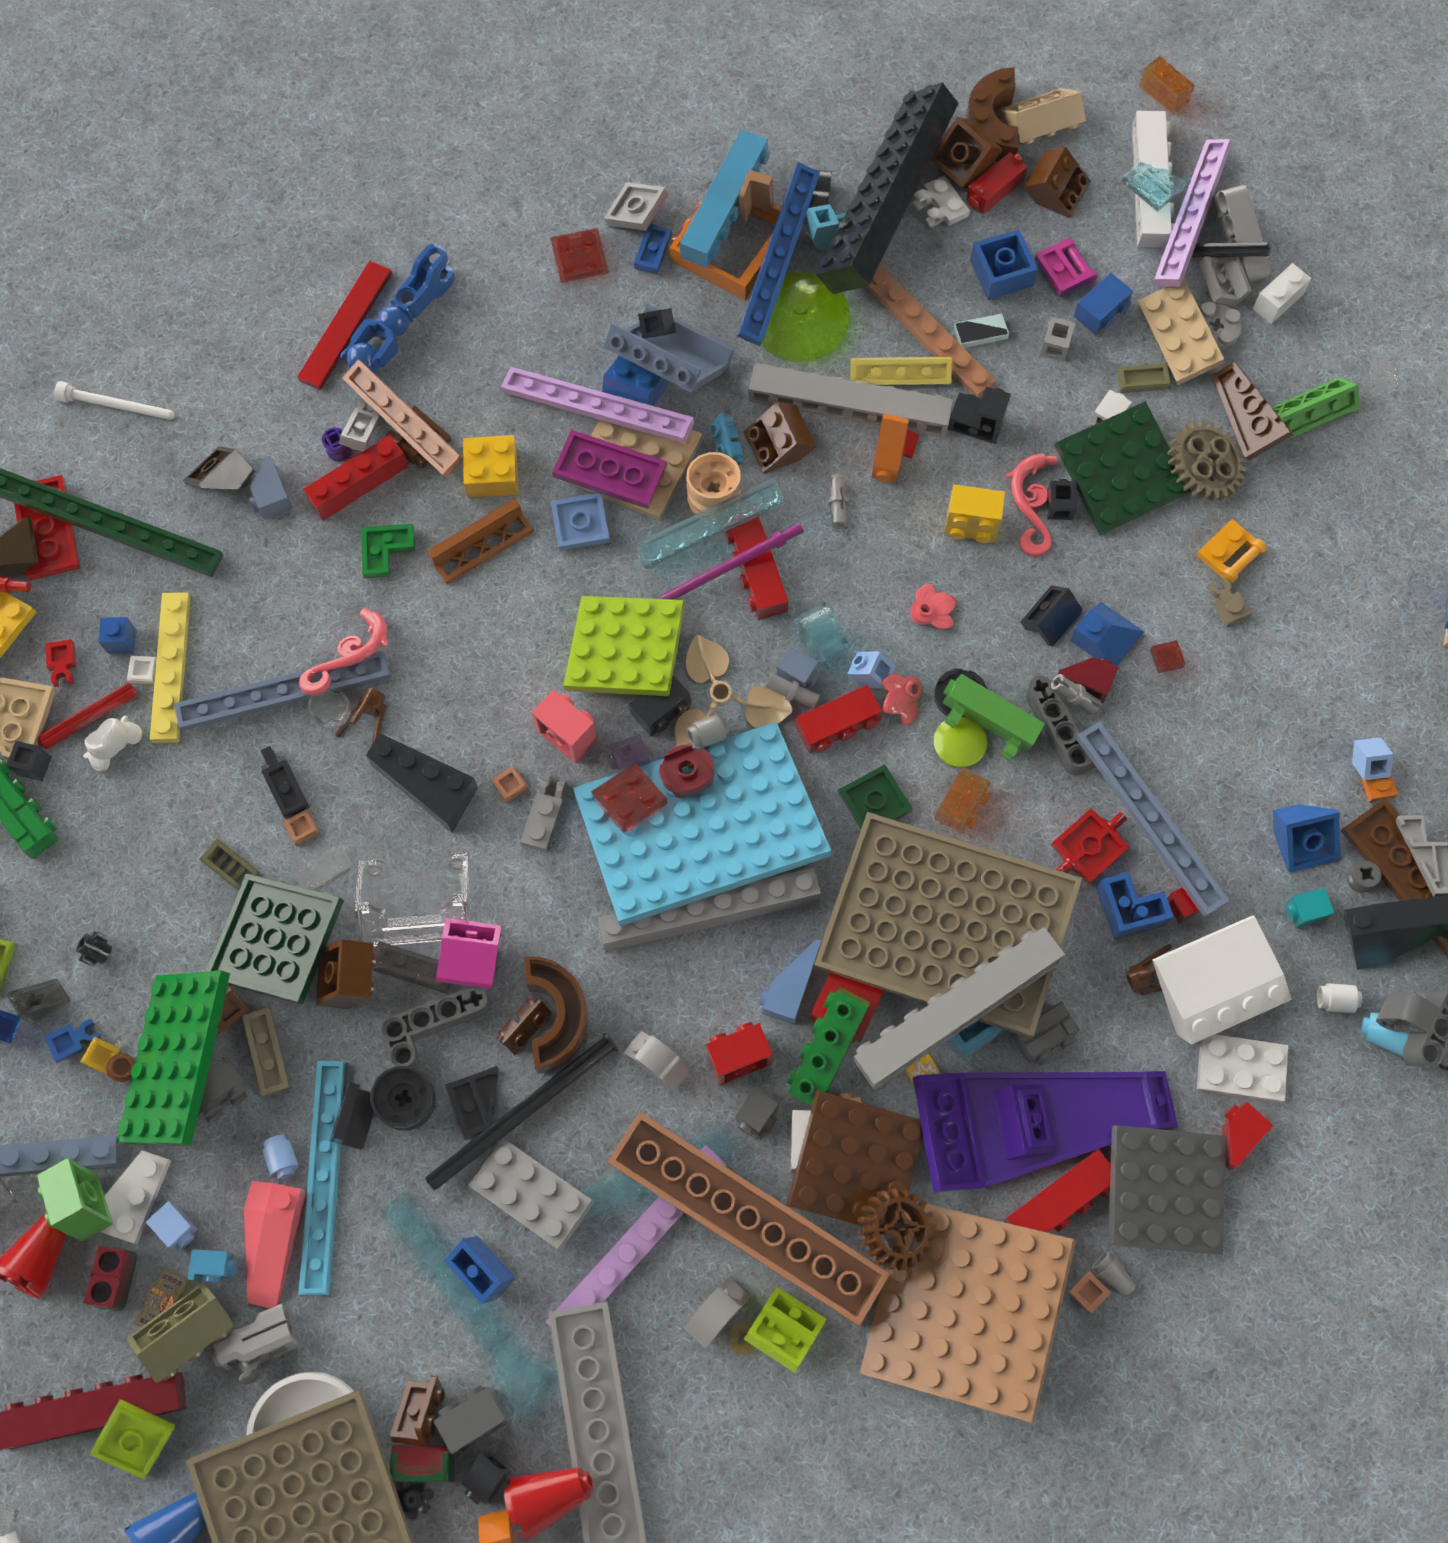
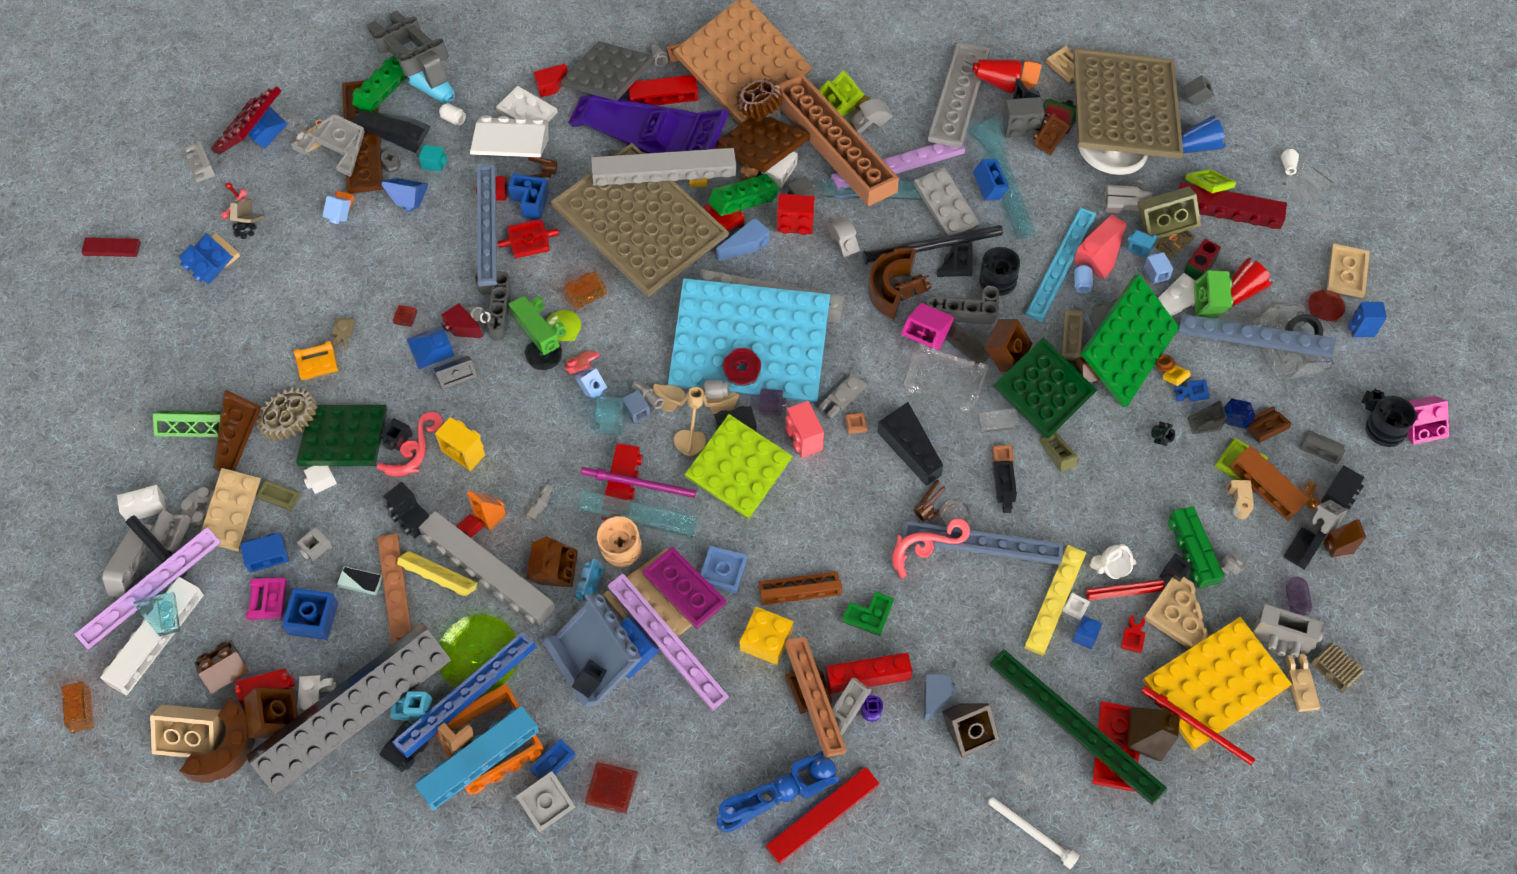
camera: 155 degrees left, 10 degrees down
black panel [329,1082,374,1150] -> none
clear red plate [591,762,668,833] -> none
red brick [795,684,882,753] -> none
dark green plate [838,764,913,830] -> none
coral plate [910,584,957,630] -> none

